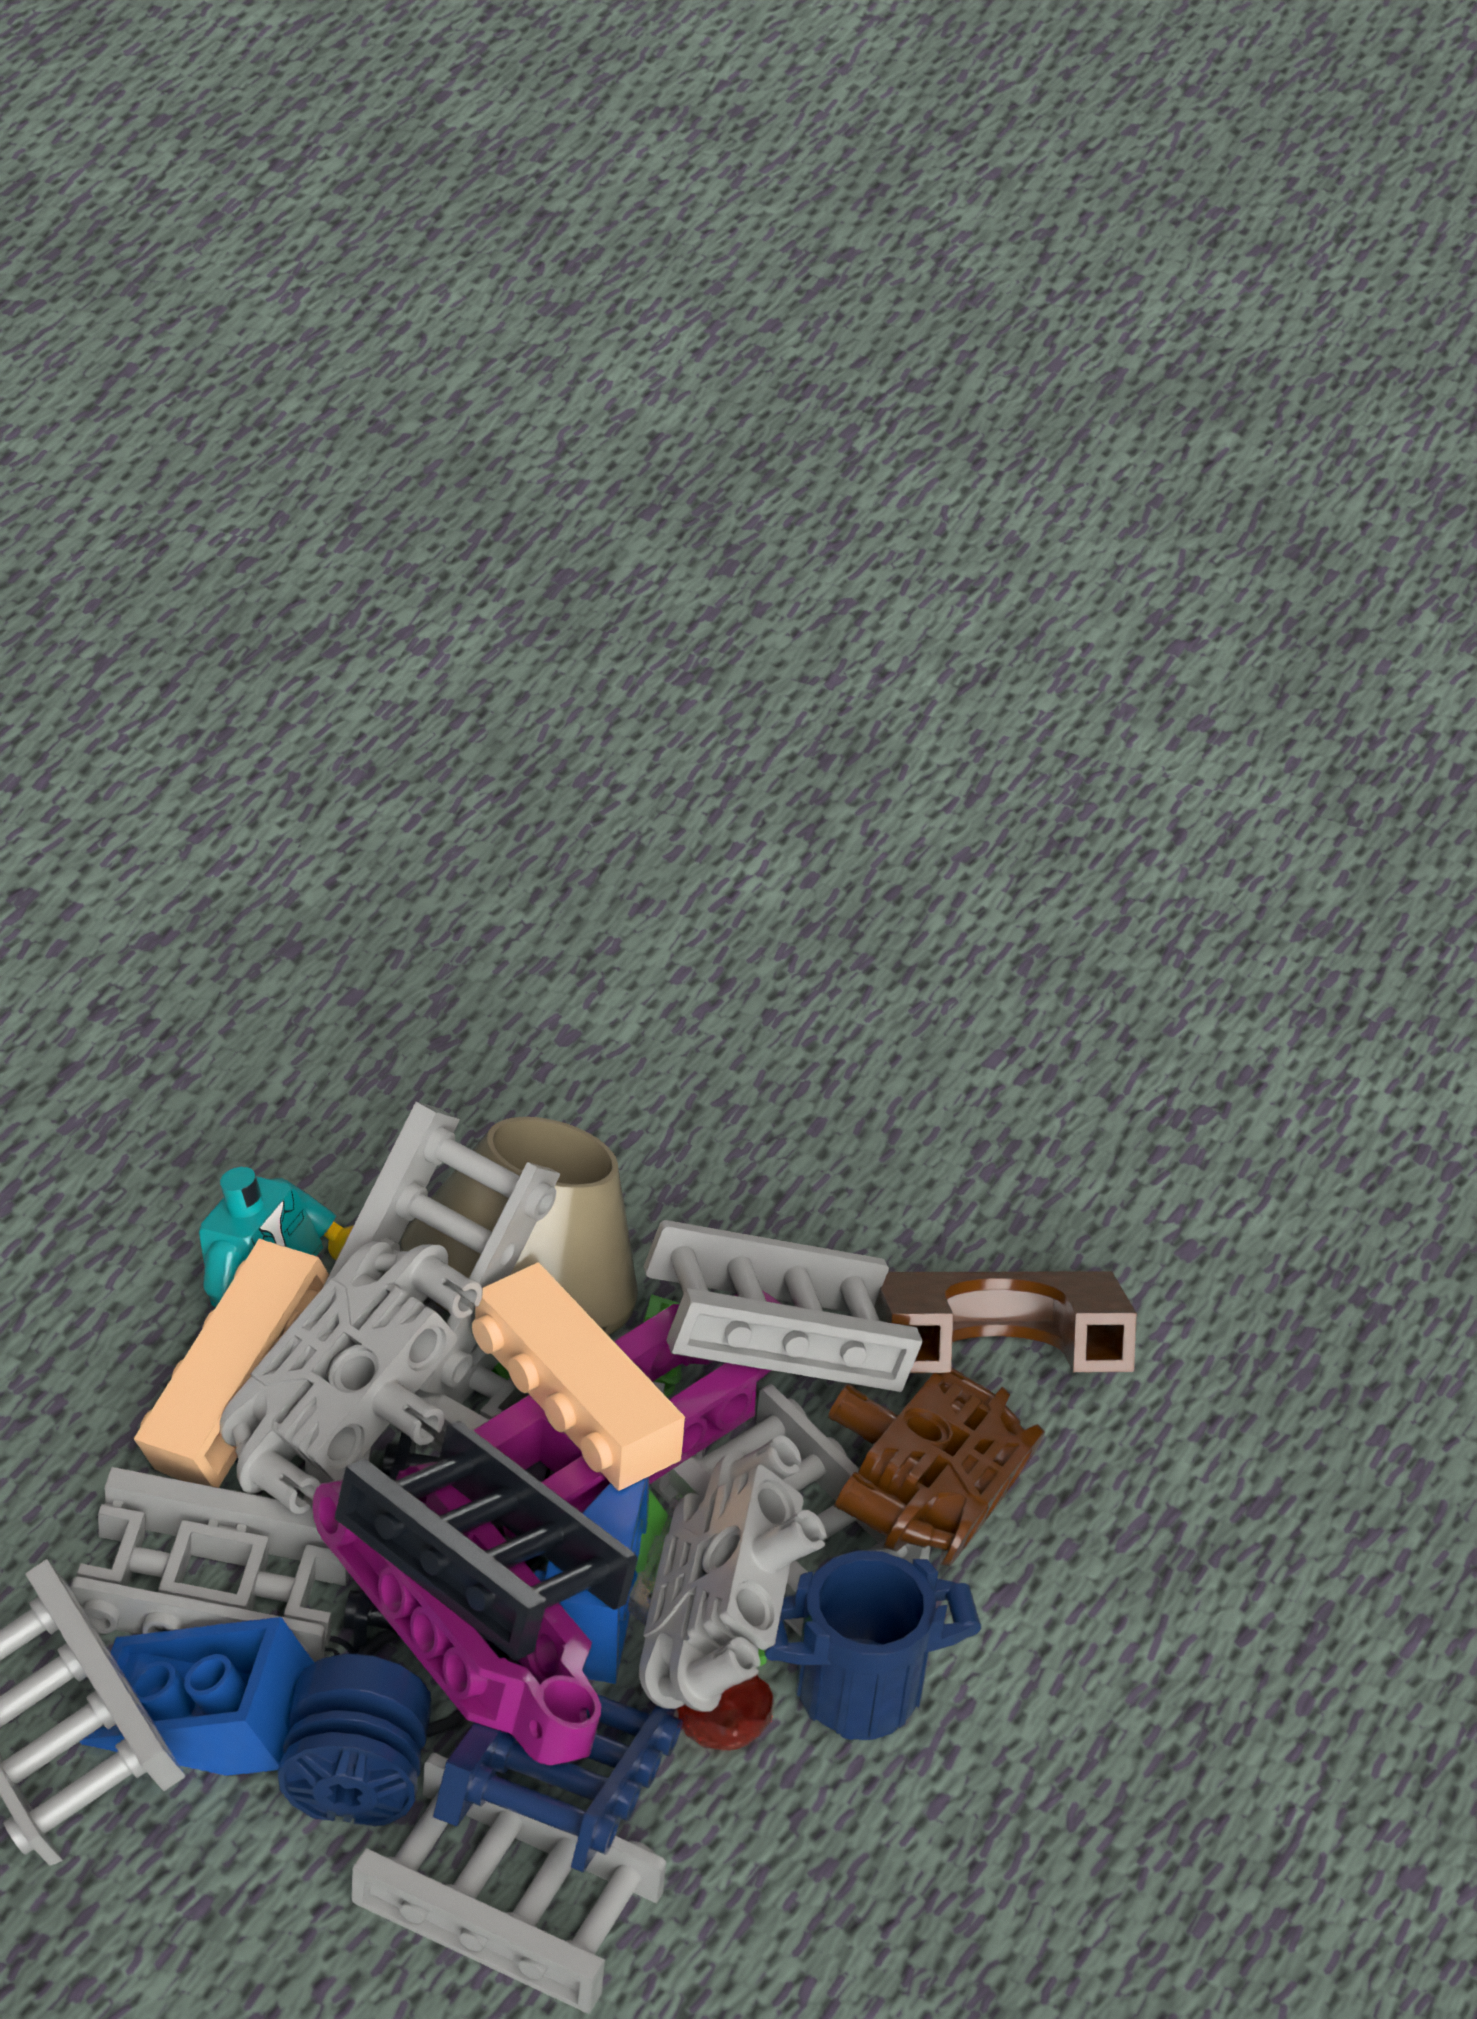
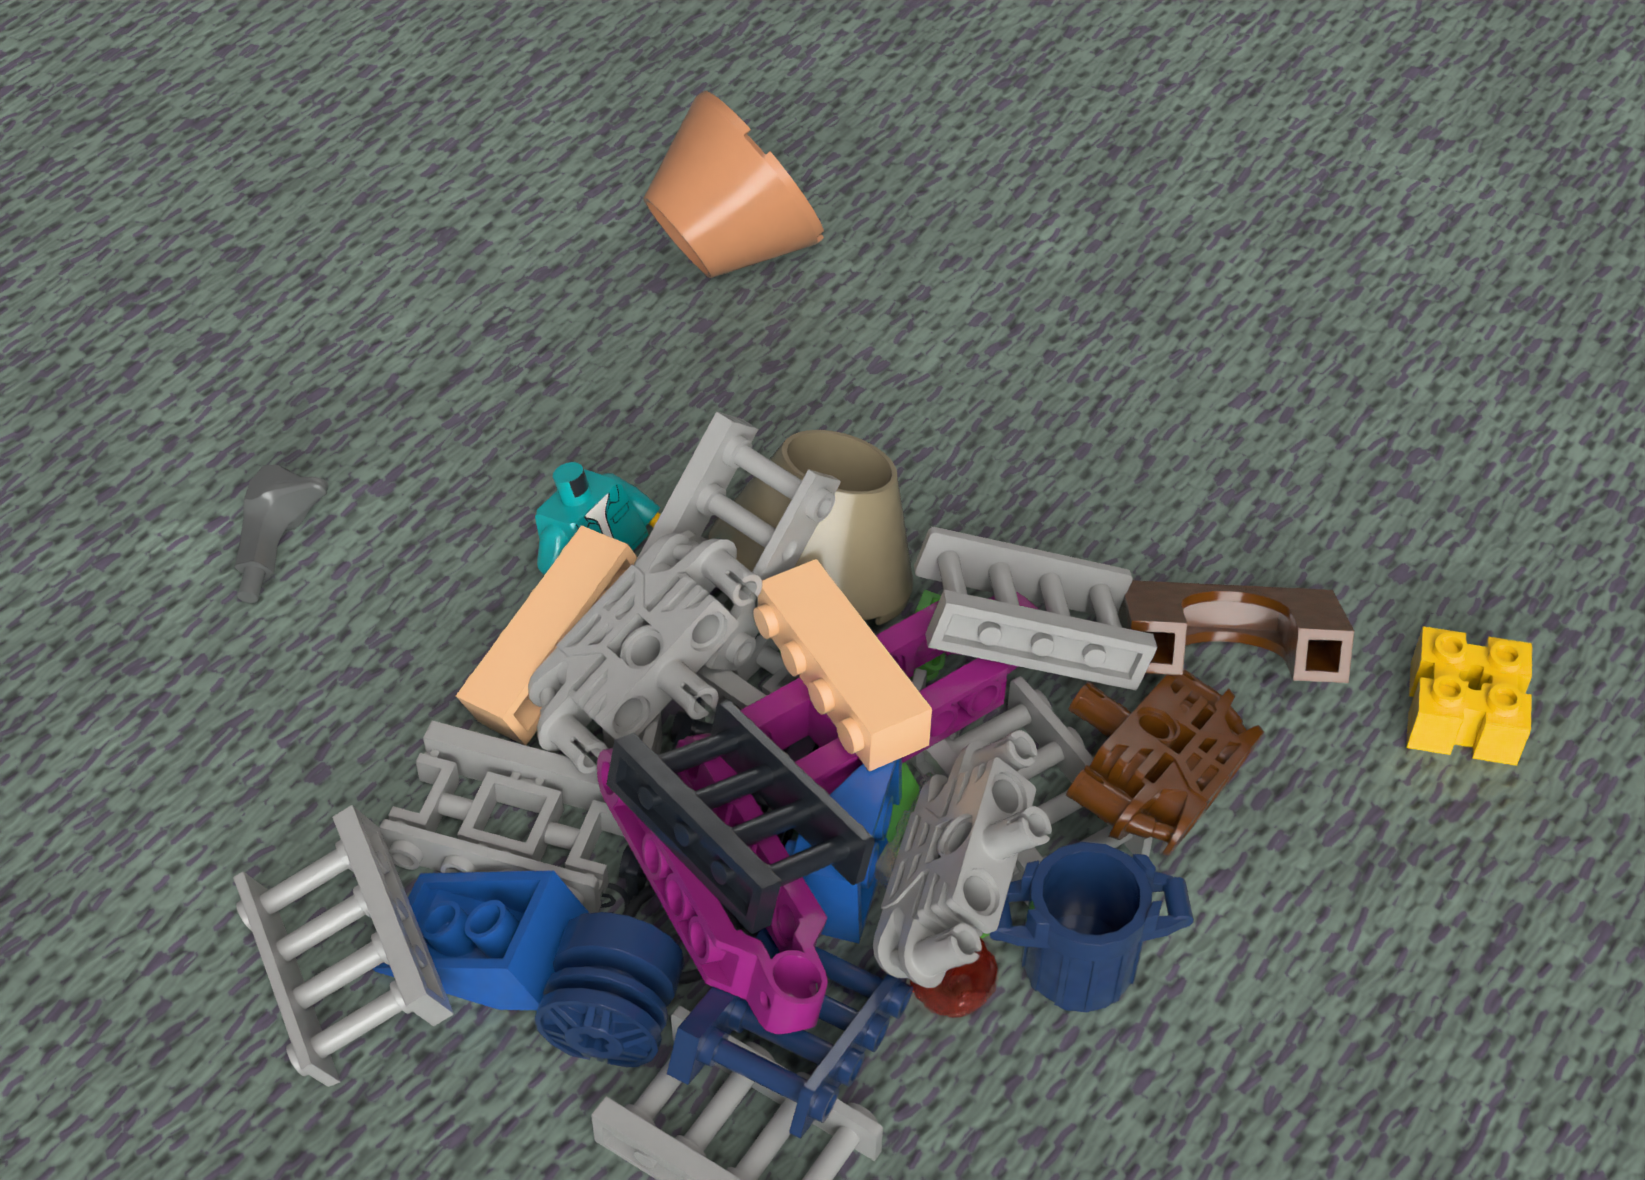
camera: 10 degrees right, 5 degrees up
none -> nougat cone [643,90,824,278]
none -> yellow brick [1406,626,1532,766]

